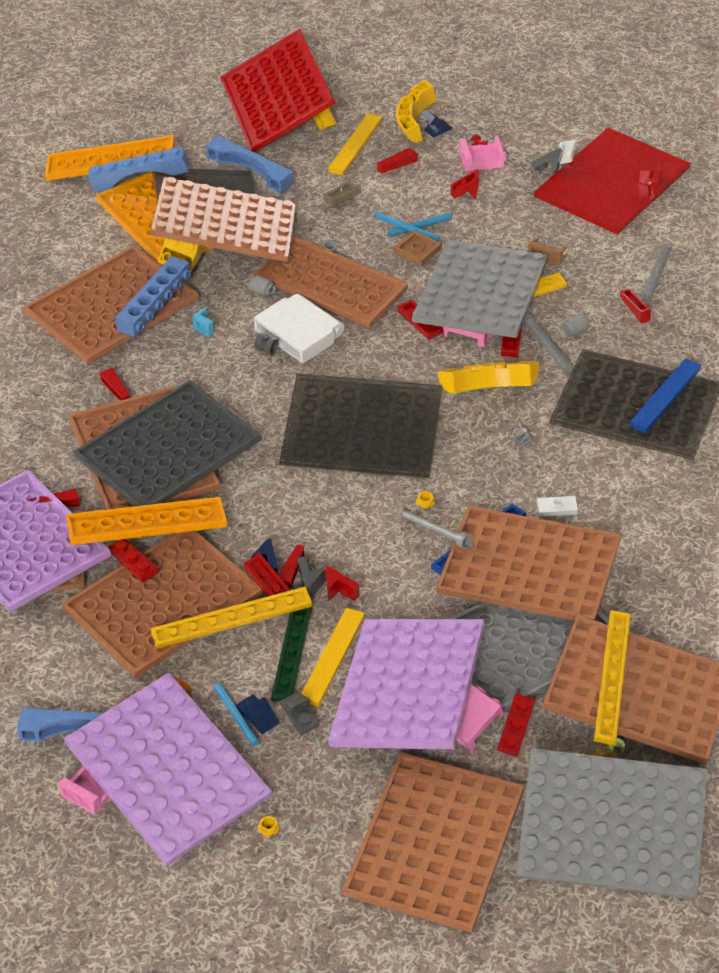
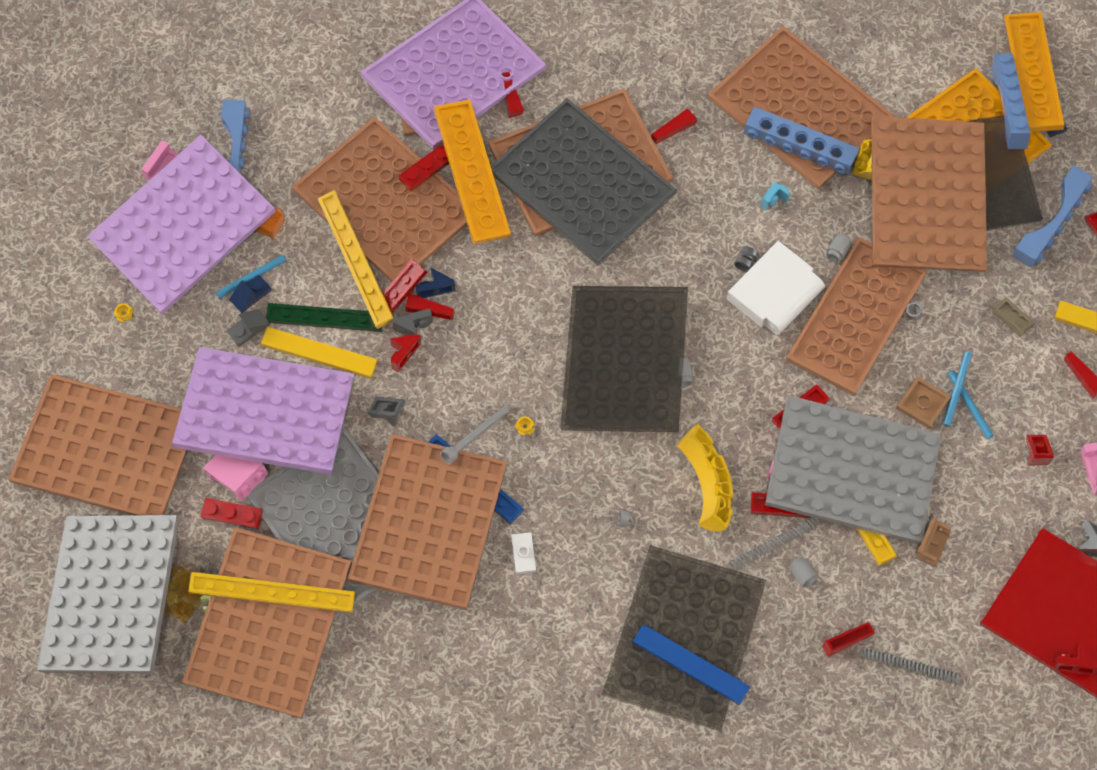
camera: 85 degrees right, 20 degrees up
none -> dark grey slope [367,397,405,426]

